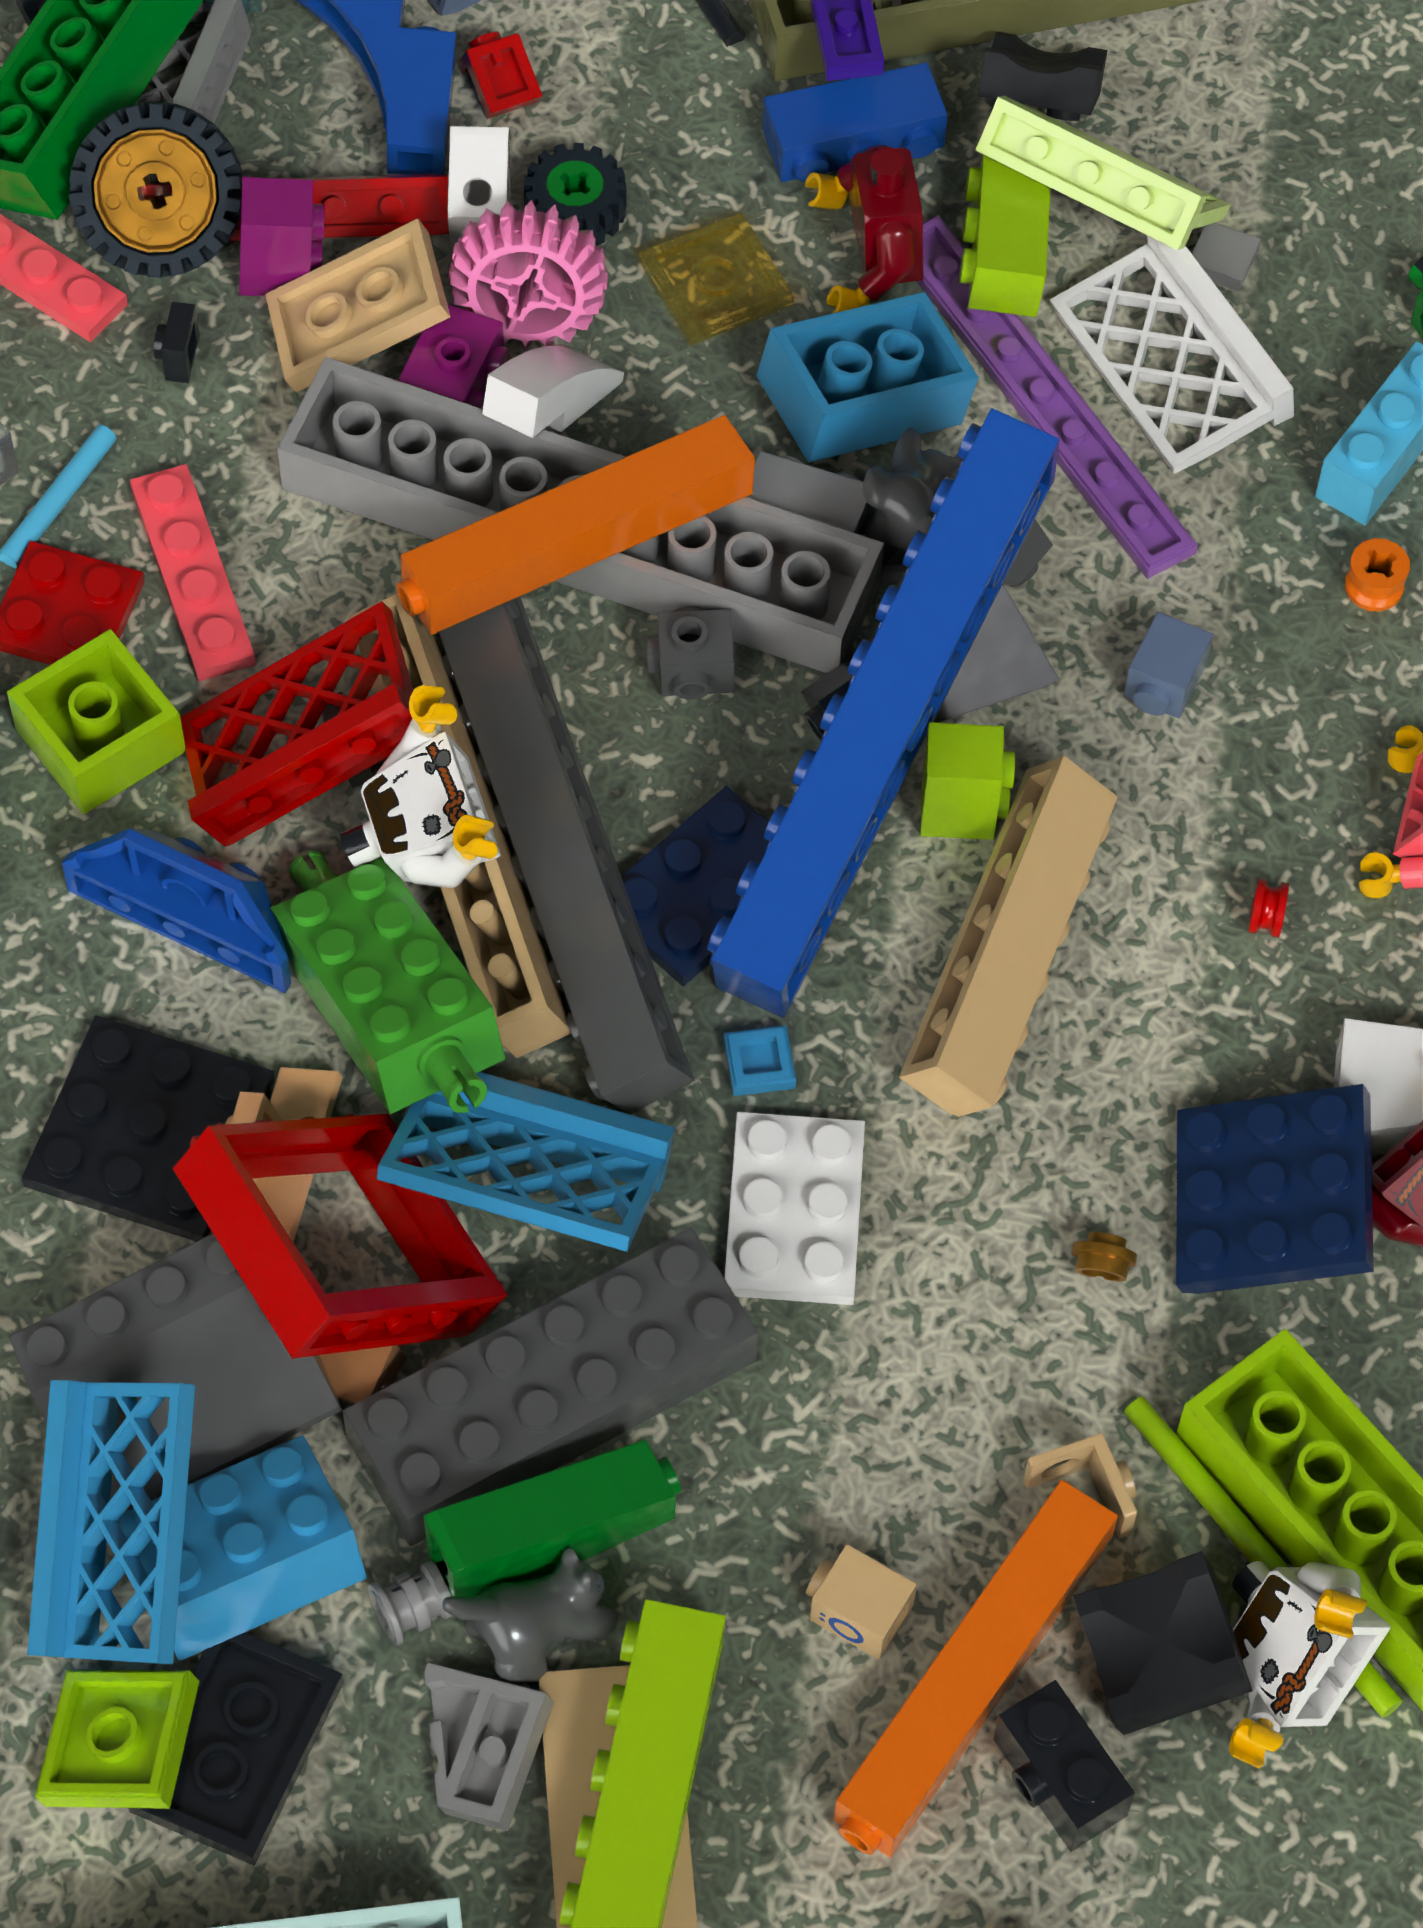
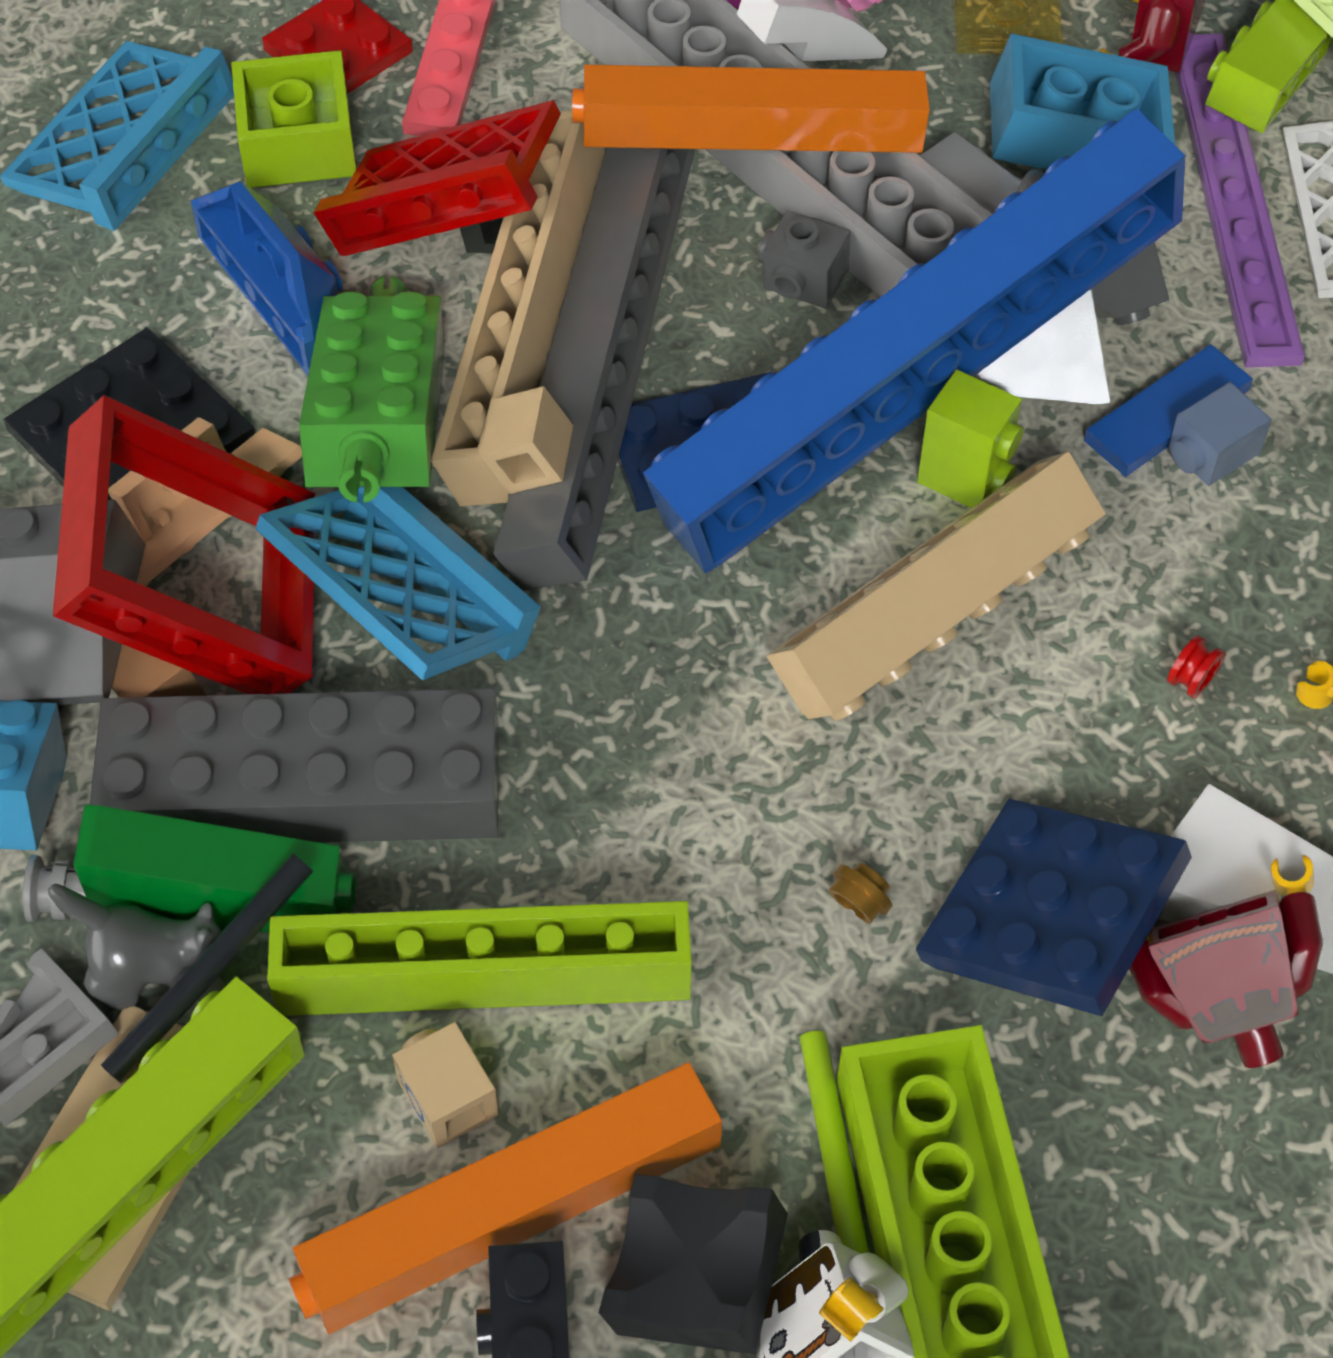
camera: 30 degrees right, 5 degrees down
torso [340,685,501,888] -> none
dark azure tile [723,1025,796,1096] -> none
white plate [724,1112,865,1305] -> none
tan bracket [1023,1433,1137,1539] -> none
none -> black bar [101,854,314,1083]
none -> lime brick [267,901,692,1016]
none -> tan brick [478,386,574,494]
none -> blue tile [1084,344,1253,477]

